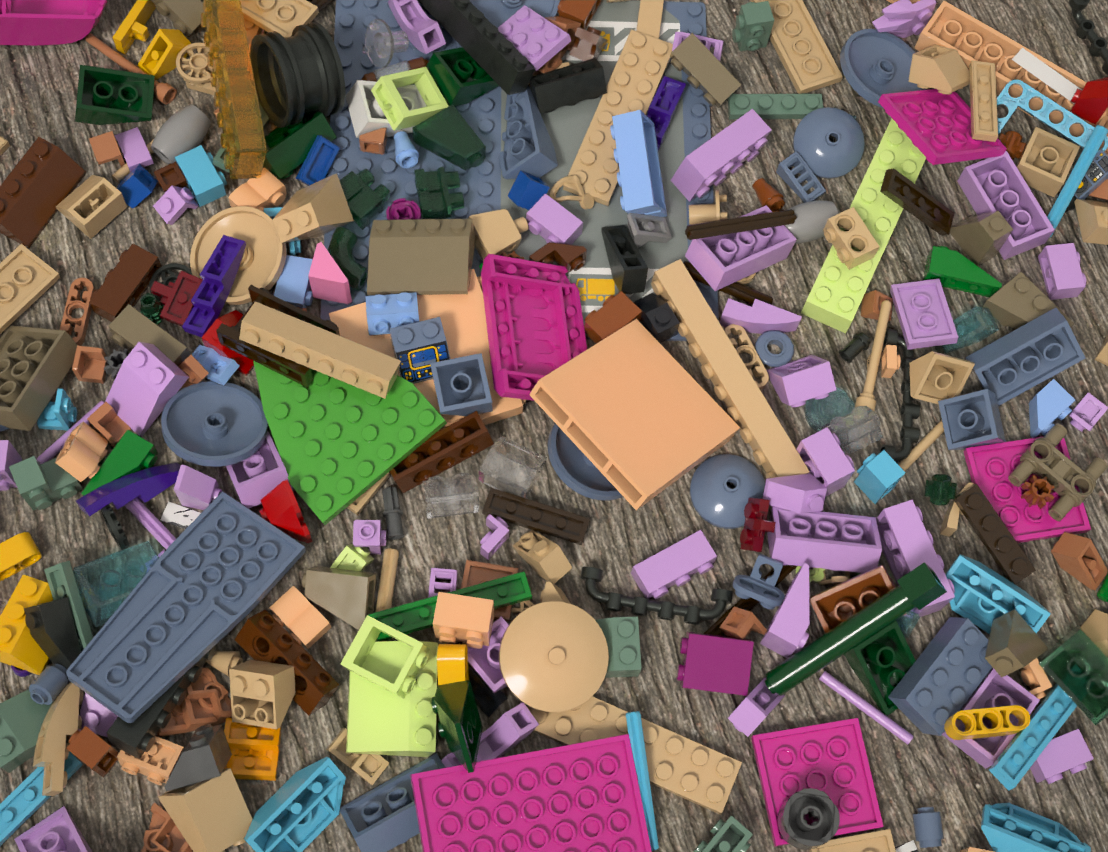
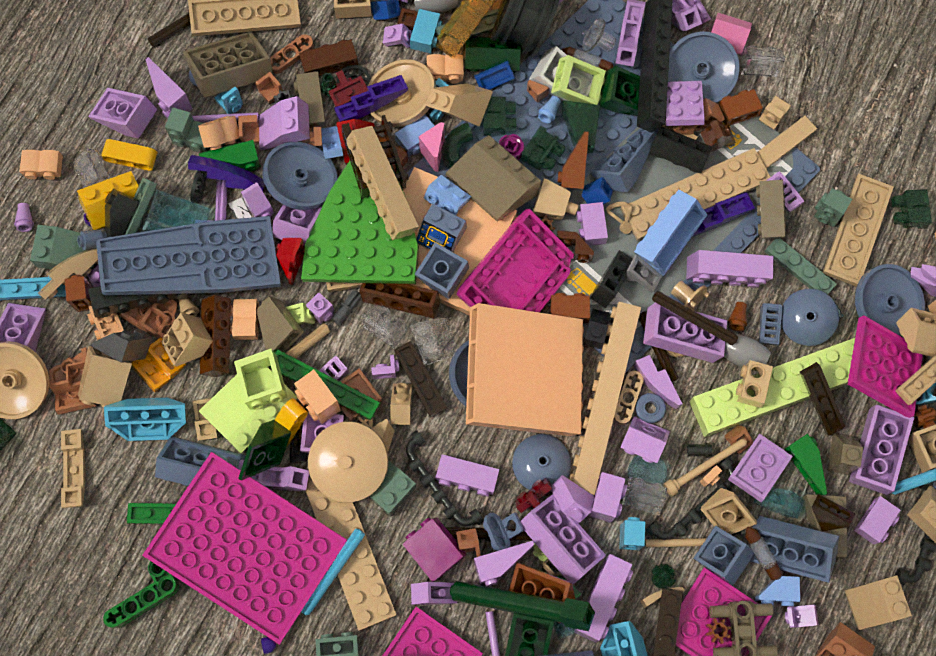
camera: 50 degrees right, 5 degrees up
none -> dark orange slope [557,131,589,189]
none -> piece [745,526,783,581]
none -> dark brown slope [812,494,855,531]

